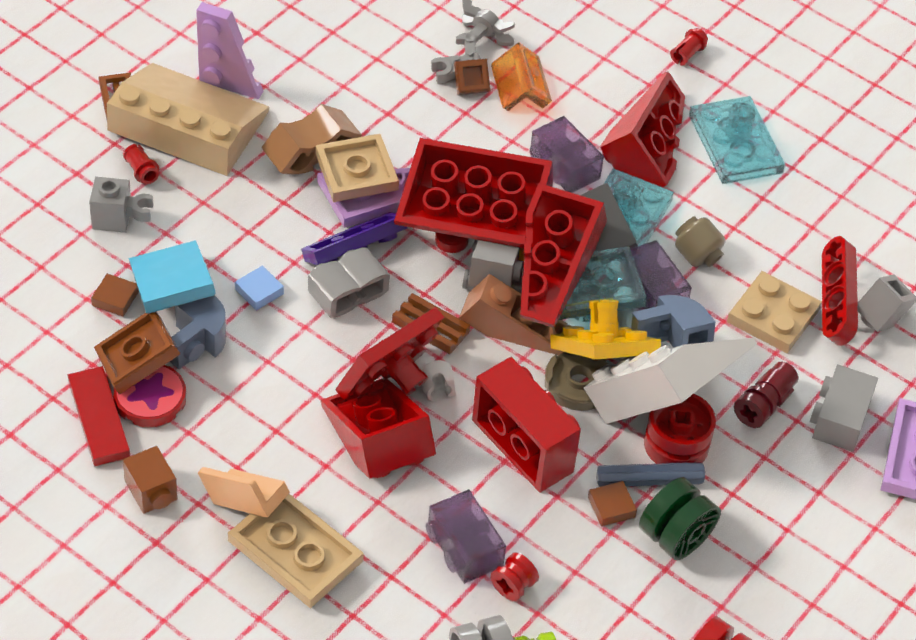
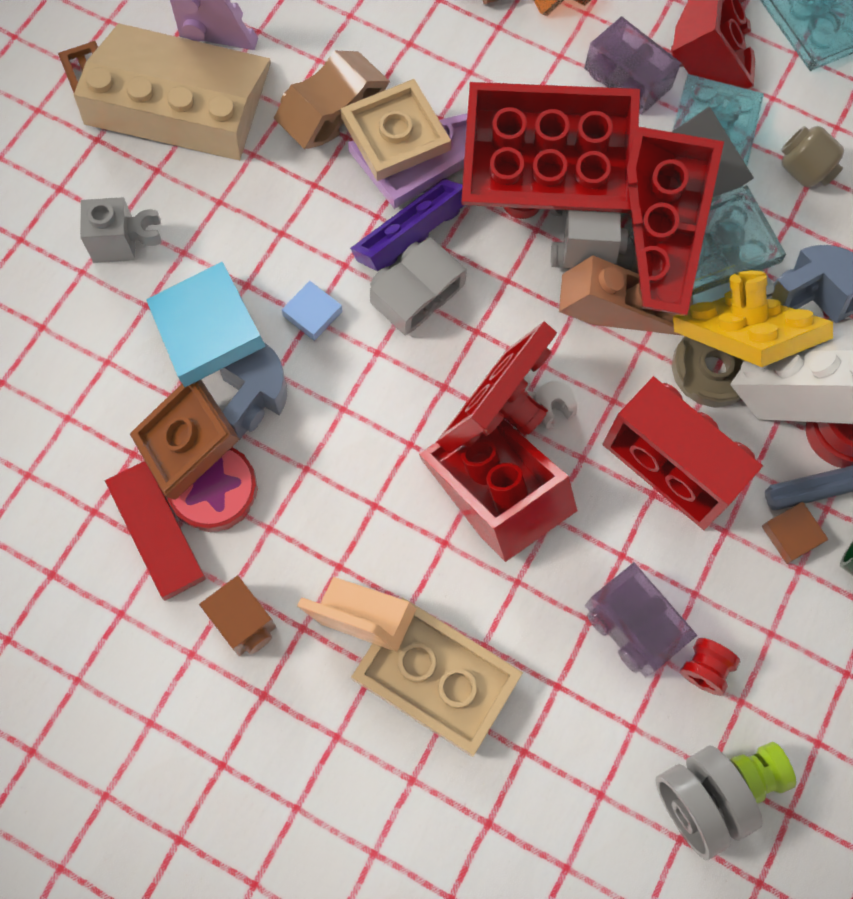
camera: 10 degrees left, 20 degrees up
dark orange tile [91,273,139,317] -> none
red pin [123,144,160,184] -> none
dark orange tile [392,293,470,355] -> none
clear purple brick [616,240,692,311] -> none

